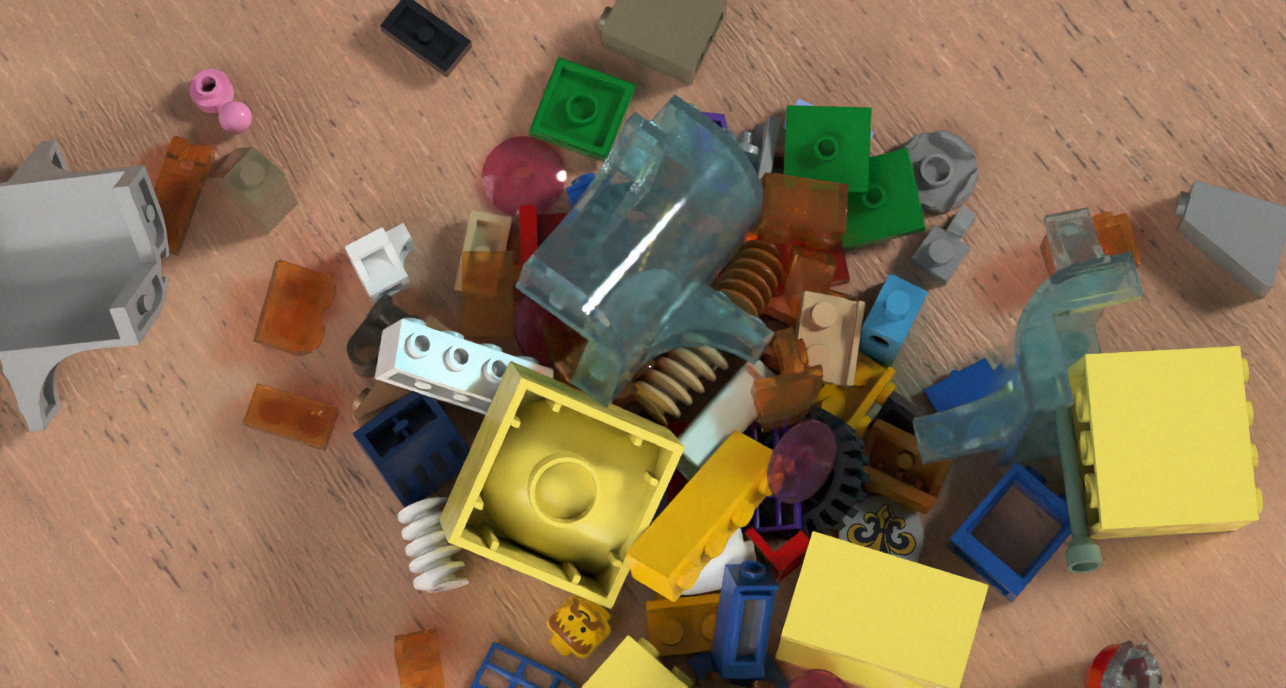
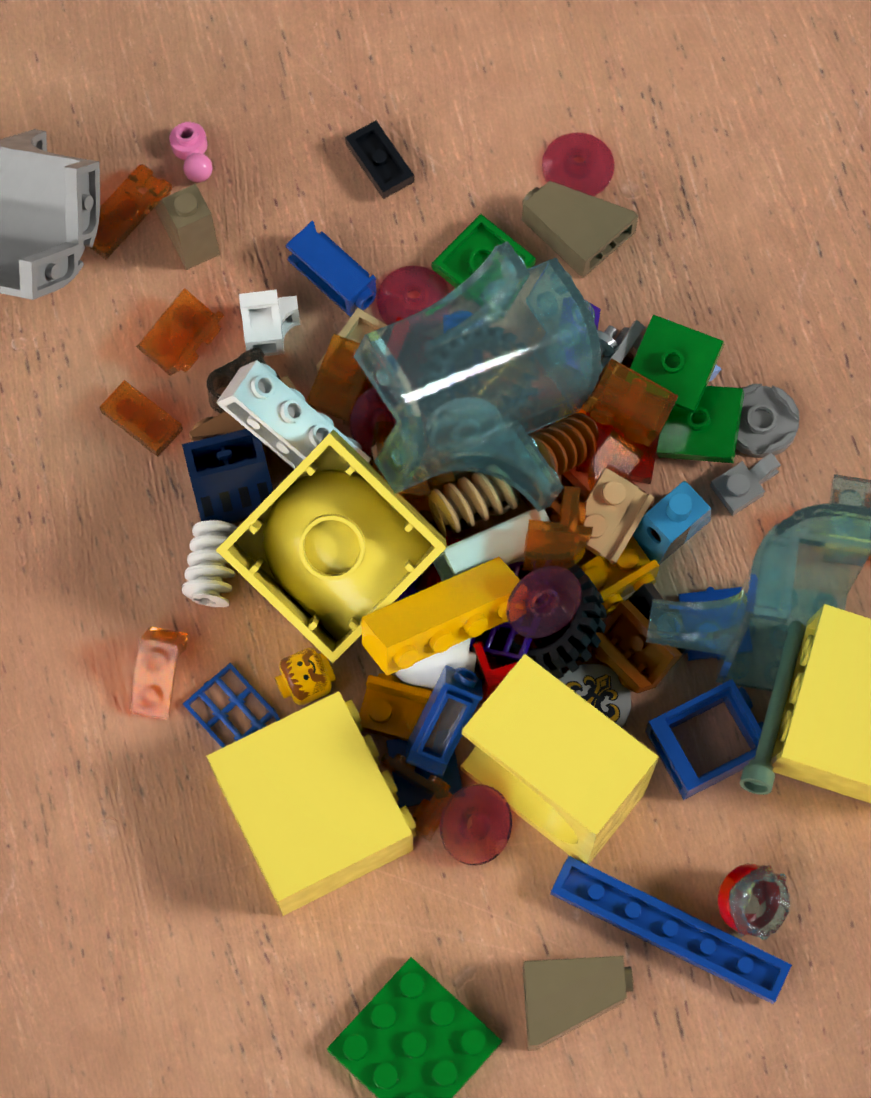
camera: 20 degrees right, 5 degrees down
none -> blue window [286,221,377,317]

